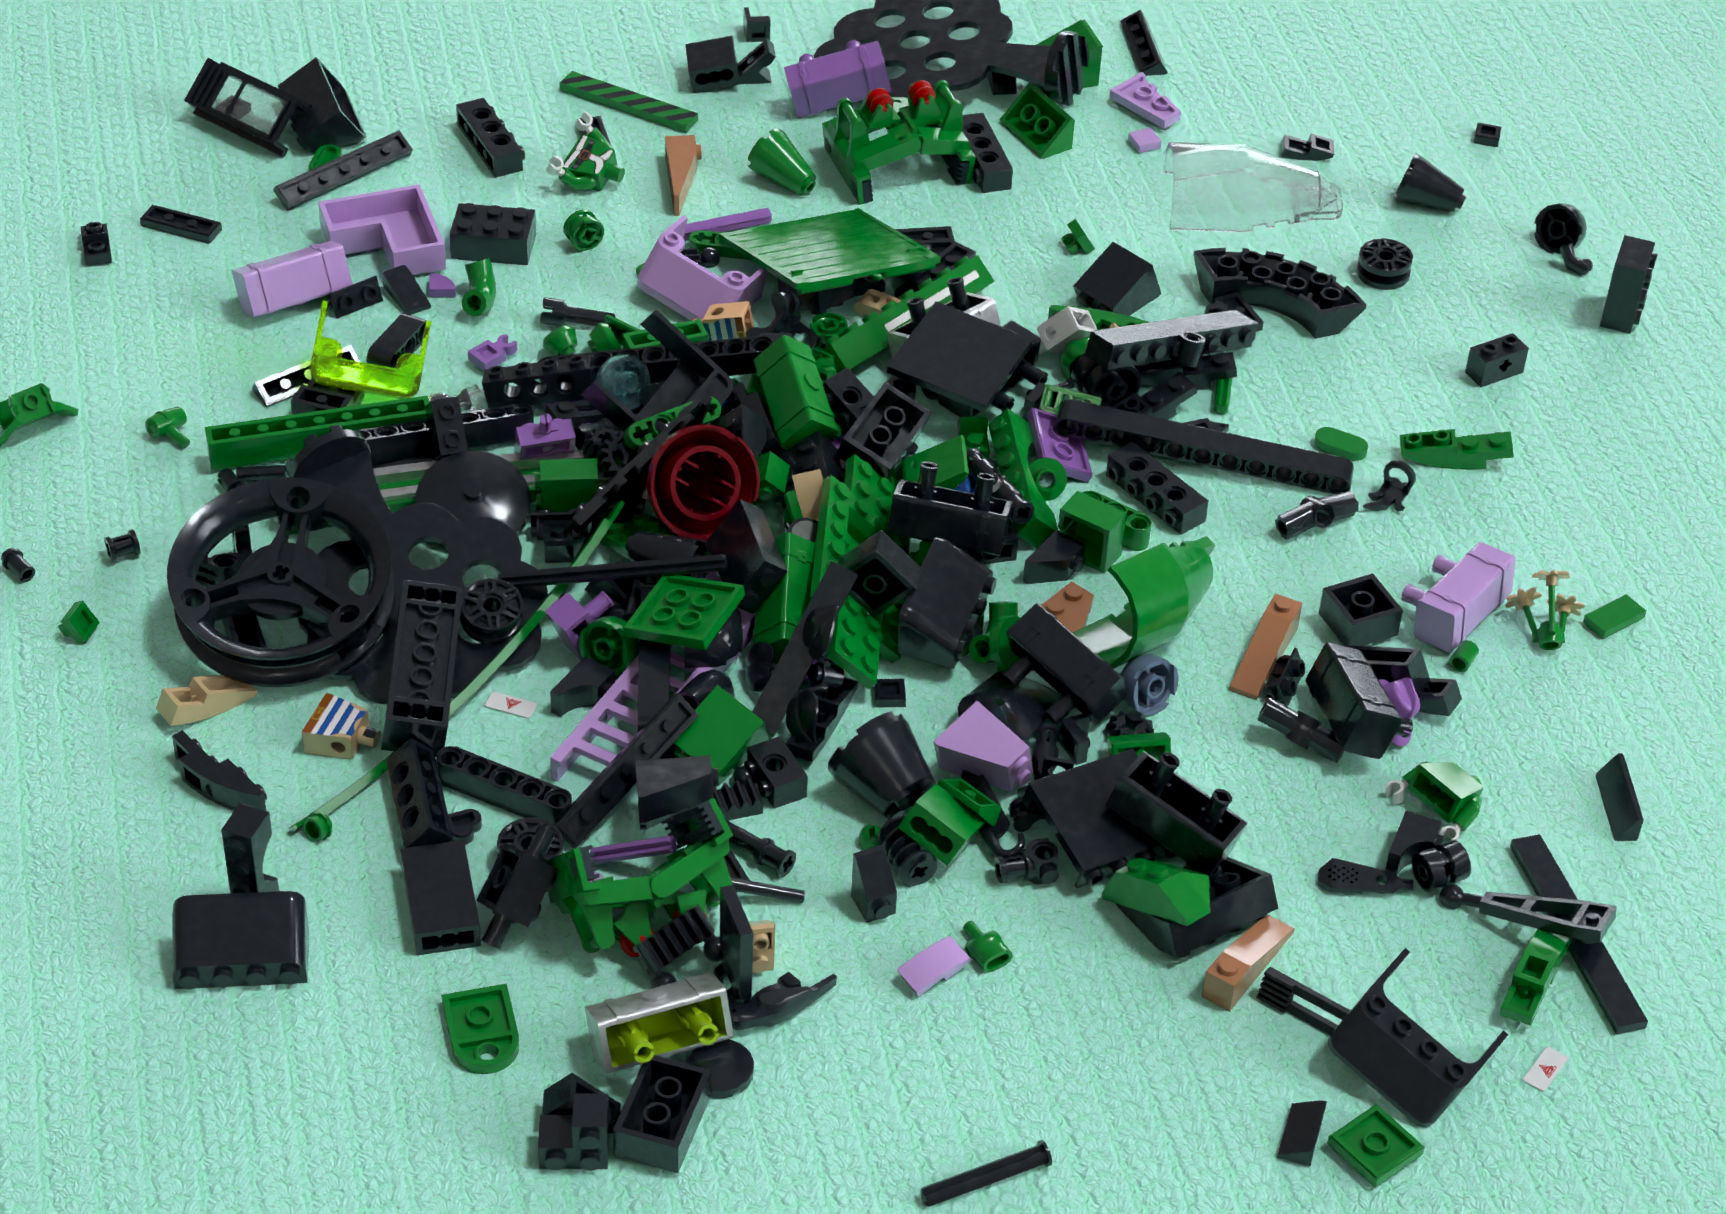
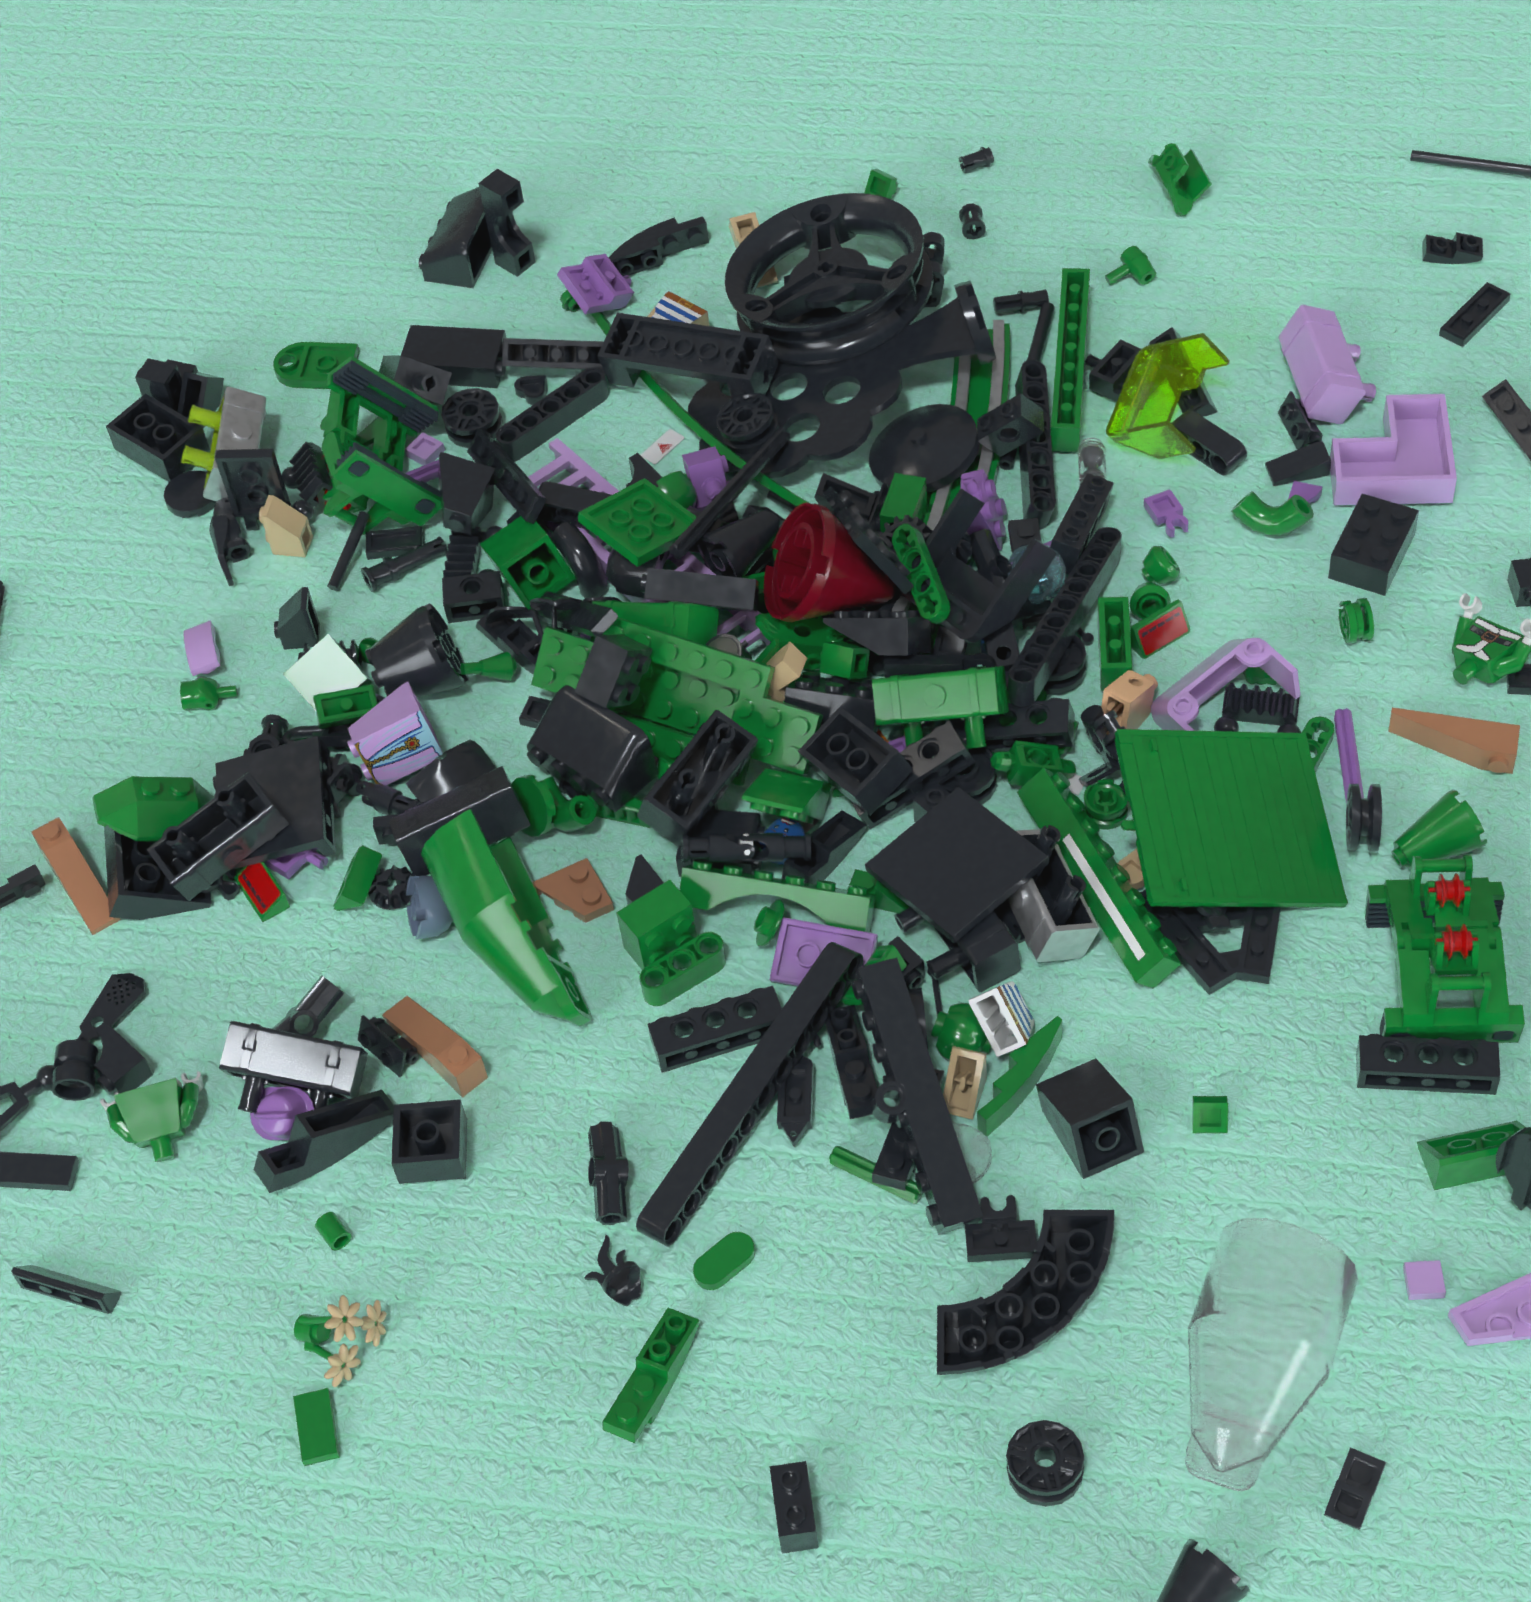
camera: 120 degrees right, 10 degrees up
black piece [540,297,616,326] -> none
lavender piece [1401,542,1515,653] -> none
none -> green cone [460,651,517,681]
none -> medium lavender plate [557,254,634,315]
none -> black wheel [1346,783,1382,851]

